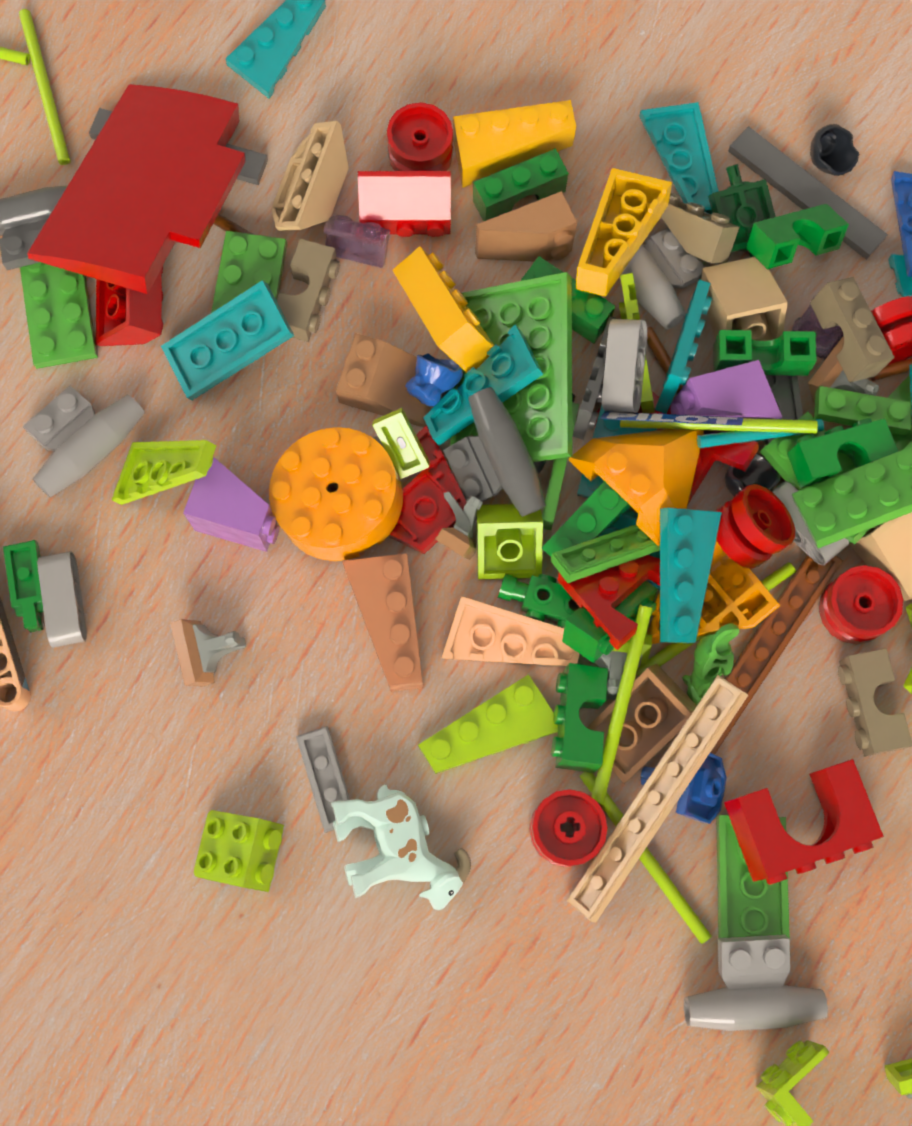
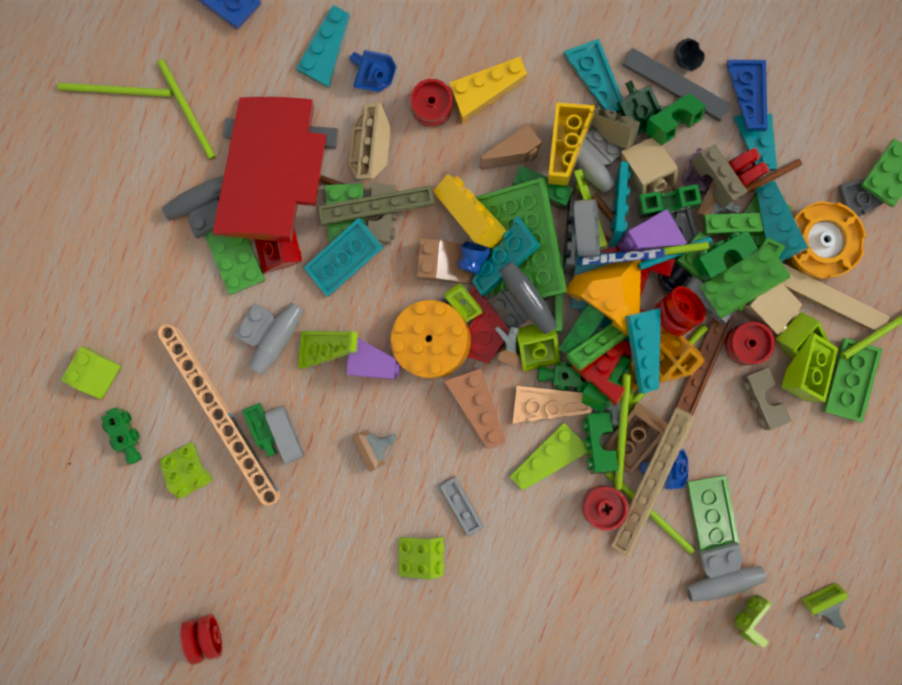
camera: 10 degrees left, 10 degrees up
bracket [323,215,390,268] -> none
light aqua animal [331,785,471,911] -> none
slope [358,171,451,237] -> none
green arch [473,149,569,222] -> none
bright green animal [682,623,740,705] -> none
red arch [724,759,884,885] -> none
none -> olive tile [317,185,435,226]
none -> blue piece [349,50,397,92]

